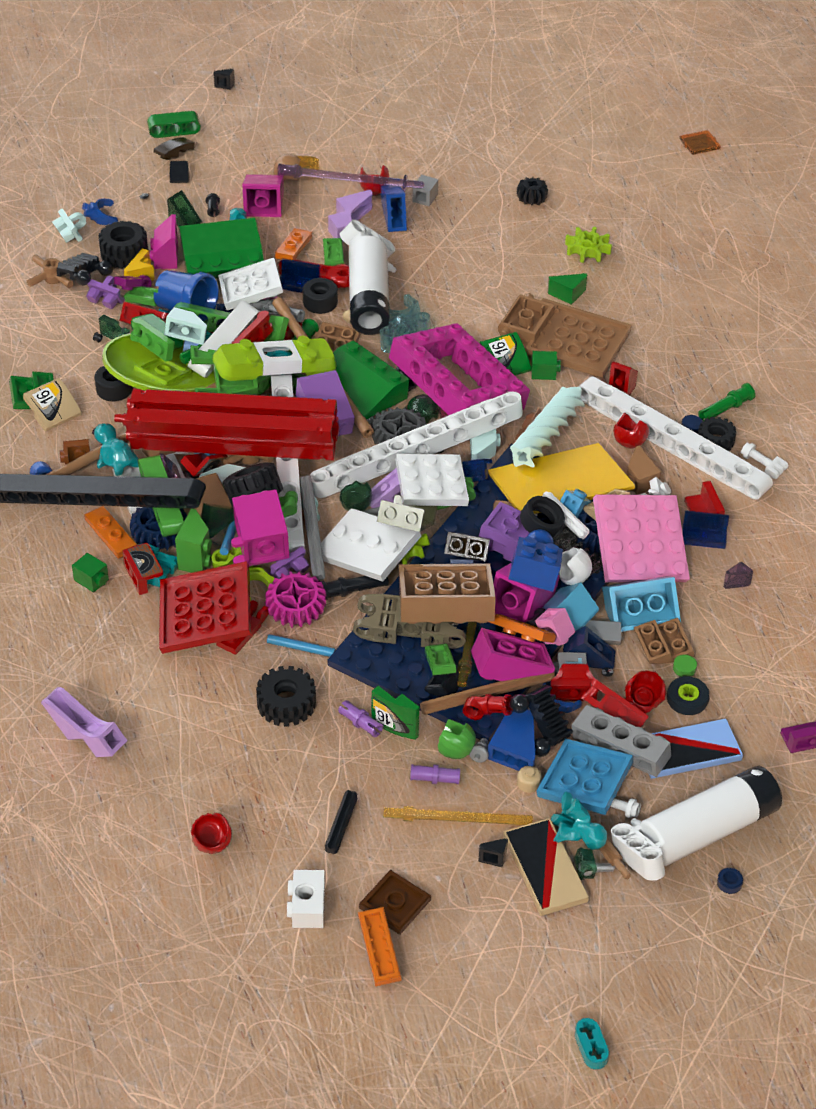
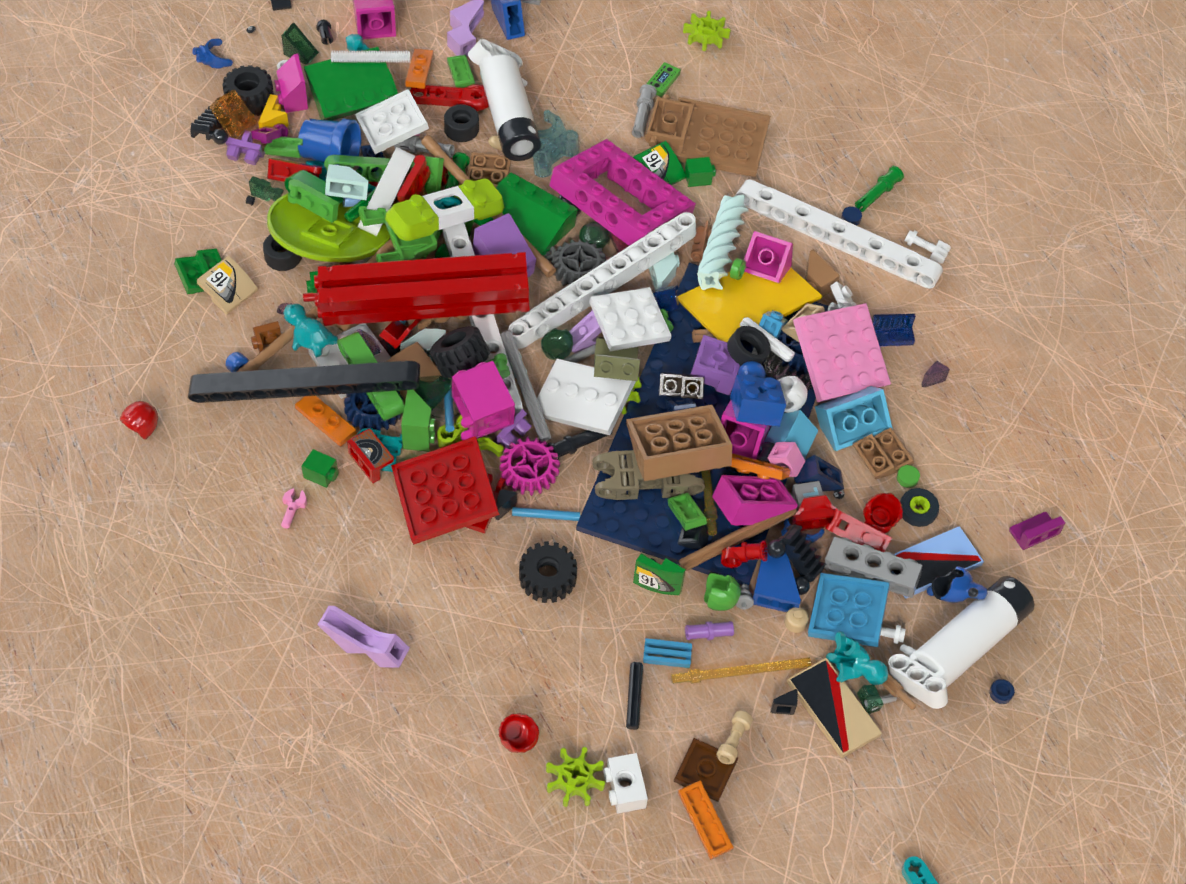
camera: 15 degrees left, 10 degrees up
medium nougat bar [27,254,76,288] -> none
light aqua hips [52,209,86,243] -> none
clear blue panel [280,259,320,293] -> none
medium lavender pin [338,700,383,737] -> none
green slope [548,273,588,305] -> none
light grey slope [585,620,621,645] -> none
red slope [609,361,638,396] -> none
red hair [613,413,649,449] -> none
red panel [684,481,725,530] -> none
black tyre [698,417,736,451] -> none
none -> clear orange brick [209,90,258,139]
none -> bright pink bar [281,488,307,529]
none -> white axle [331,50,410,63]
none -> black slope [495,489,517,520]
none -> lime gear [546,747,605,807]
none -> light grey pin [632,84,657,138]
none -> dark azure tile [643,638,692,668]
none -> bright green tile [647,62,681,98]
none -> tan piece [716,711,753,764]
none -> bright green tile [730,258,746,280]
none -> dark pink slope [744,231,793,283]
none -> piece [927,567,988,603]

